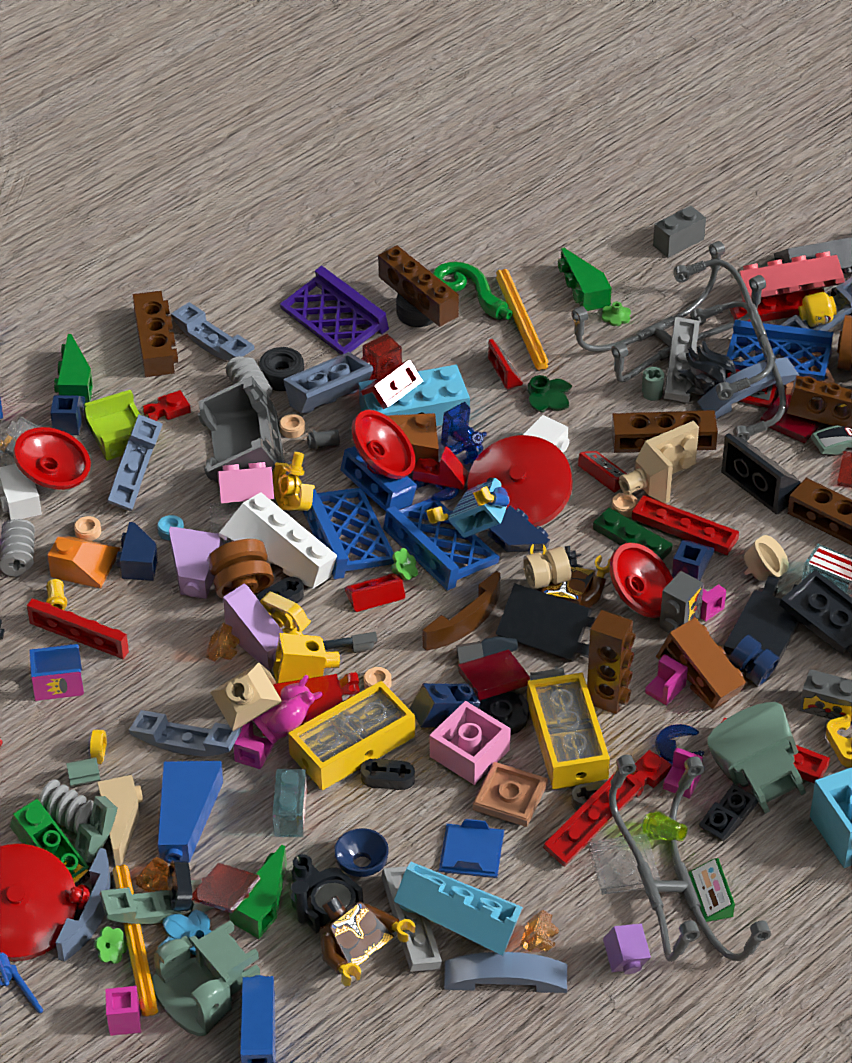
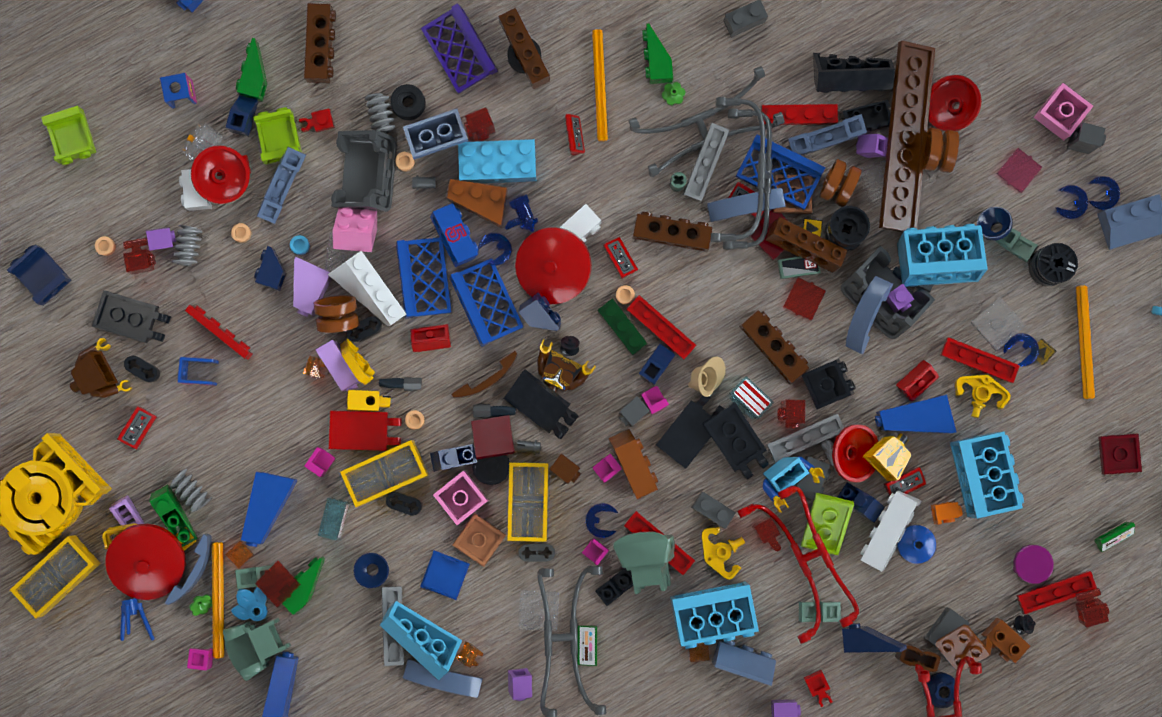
camera: 10 degrees right, 40 degrees up
yellow pin [46,579,67,610] -> none
orange slope [47,537,120,589] -> none
sand green piece [66,757,101,787] -> none
red arm [69,885,90,910] -> none
sand green slope [74,796,118,863] -> none
yellow tile [90,729,107,764] -> none
tan slope [98,775,143,866] -> none
sand green slope [100,887,164,924] -> none
sand blue slope [129,710,242,756] -> none
black beam [167,860,192,912] -> none
sand blue slope [171,302,255,361] -> none
tan plate [210,663,282,732] -> none
dark pink animal [253,675,322,745] -> none
yellow piece [272,452,315,511] -> none
black piece [291,854,364,933] -> none
torso [320,895,415,986] -> none
red dish [352,410,415,479] -> none
panel [360,360,423,409] -> none
bright green plant [391,548,418,581] -> none
red slope [412,446,469,490] -> none
torso [426,477,510,538] -> none
green plant [433,262,513,320] -> none
tan wheel [523,547,571,590] -> none
dark green plate [527,375,572,412] -> none
red plate [543,773,643,867] -> none
red dish [609,543,673,618] -> none
tan plate [619,421,699,503] -> none
red plate [632,750,672,798] -> none
clear neon green cone [642,811,687,842] -> none
black hair [678,341,736,396] -> none
black slope [721,433,801,515] -> none
dark blue wheel [729,635,780,687] -> none
coral wedge [738,251,845,301] -> none
yellow head [798,292,837,327] -> none

